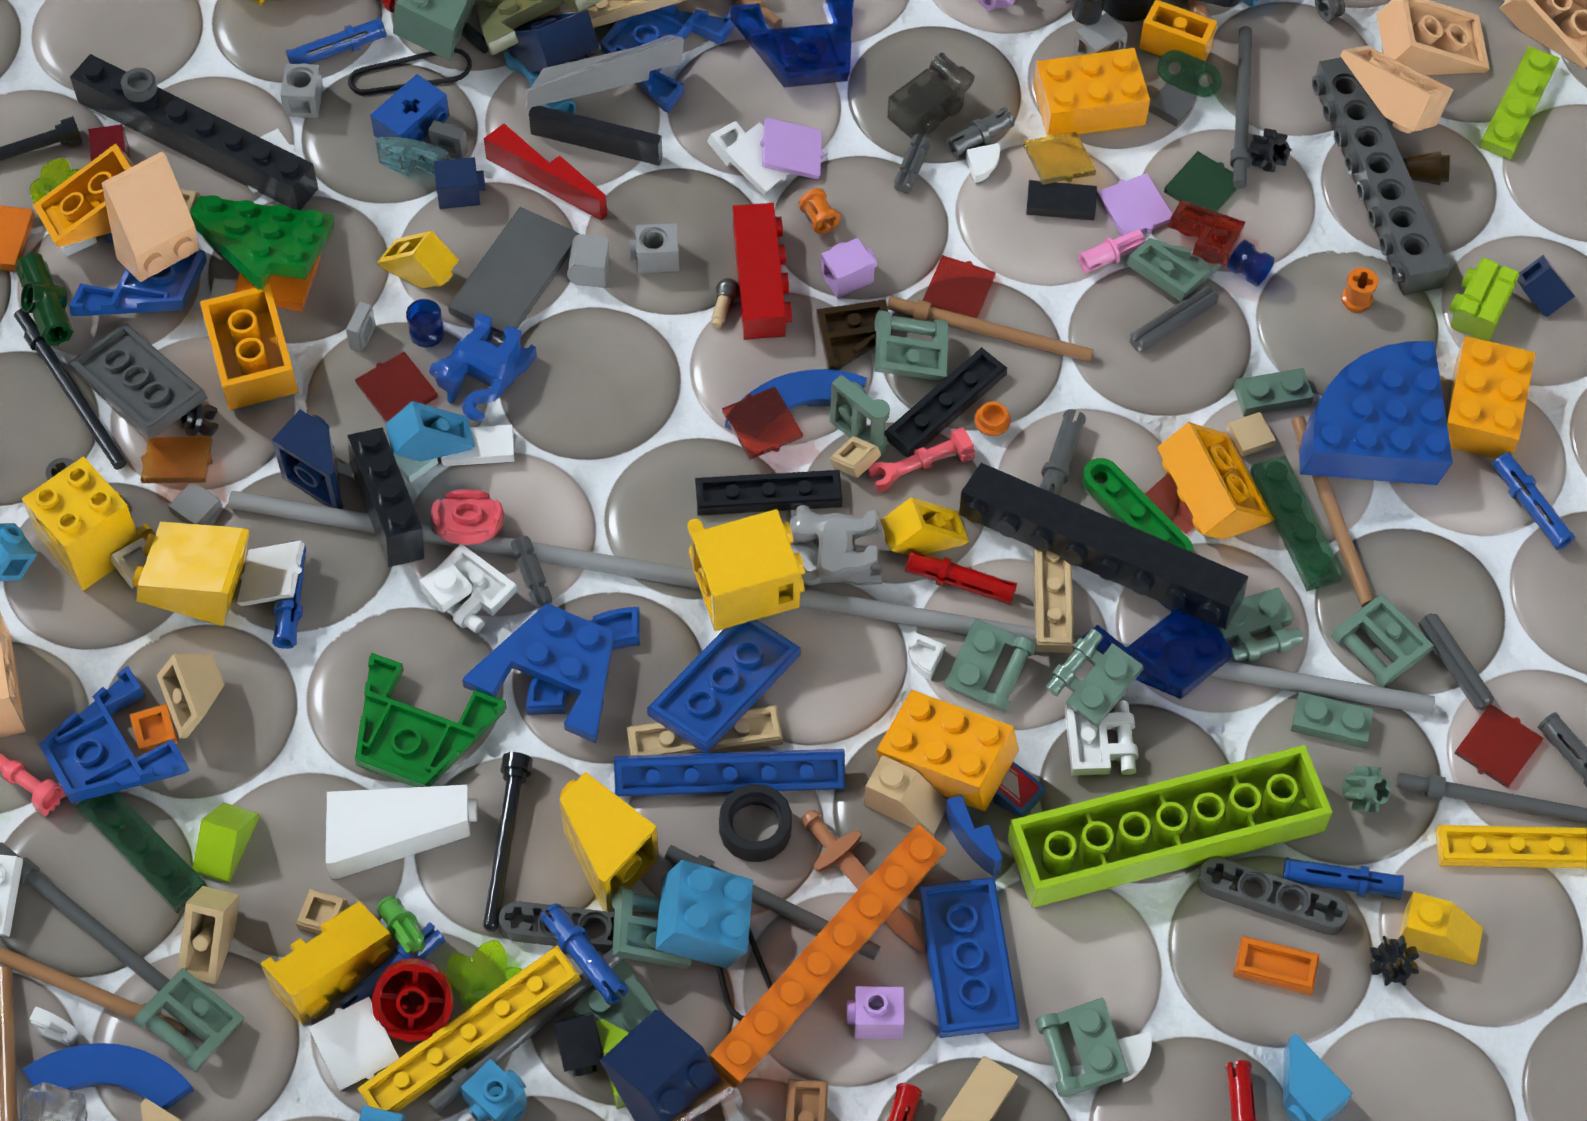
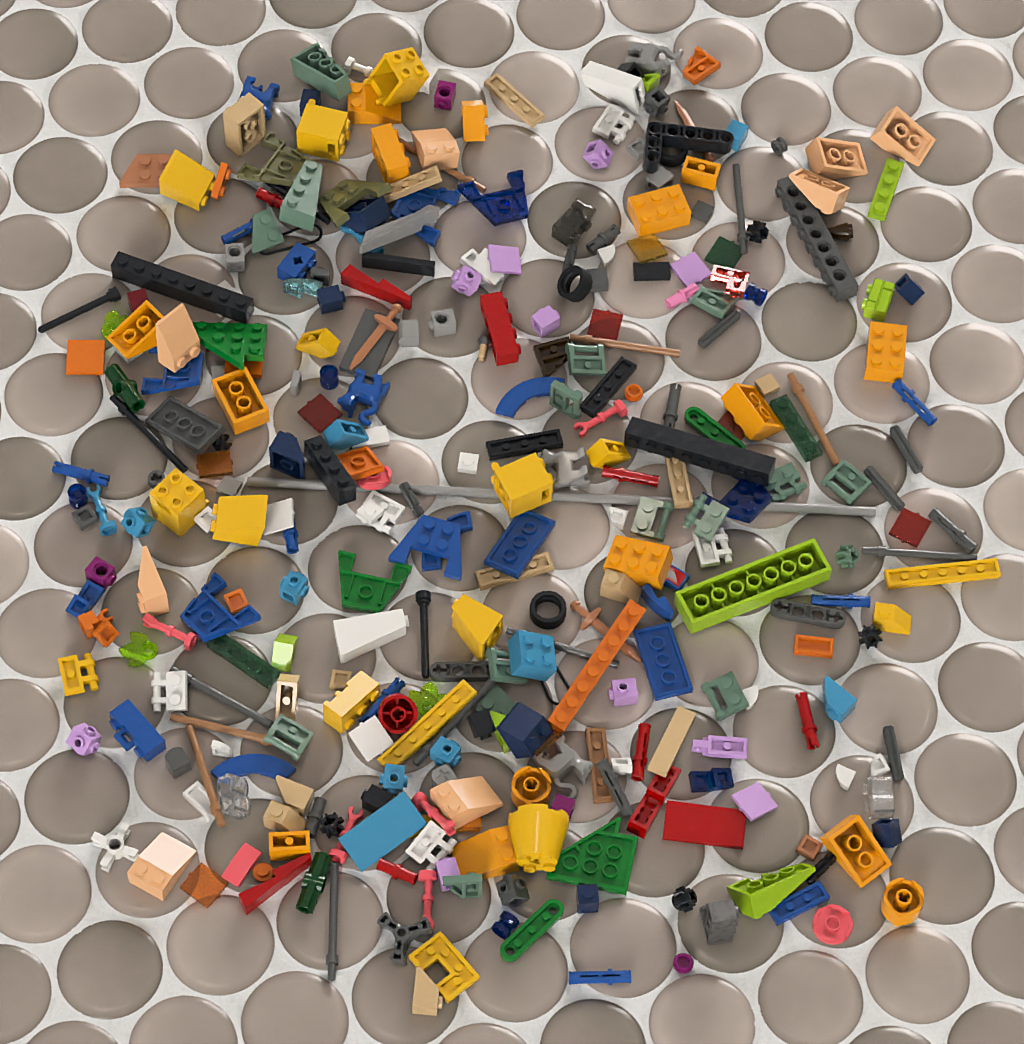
camera: 10 degrees left, 0 degrees up
dark grey tile [121,68,157,102] -> none
tan slope [157,654,225,738] -> none
bright green axle [377,896,426,954] -> none
blue pin [540,903,628,1005] -> none
blue tile [614,749,846,796] -> none
clear red piece [722,387,803,460] -> none
orange bush [798,188,841,234] -> none
tan tile [829,436,882,478] -> none
clear green plate [1157,50,1223,98] -> none
sand green plate [1234,368,1314,416] -> none
sand green plate [1290,692,1374,749] -> none
blue brick [1299,341,1453,485] -> none
orange bush [1341,267,1379,313] -> none
none -> sand green wing [251,208,285,255]
none -> dark azure brick [279,570,310,605]
none -> orange tile [336,446,384,481]
none -> nougat sword [349,303,402,370]
none -> lavender brick [451,265,482,297]
none -> white plate [458,452,479,474]
none -> black tyre [557,265,593,303]
none -> dark grey piece [586,268,609,293]
none -> dark grey axle [889,425,923,474]

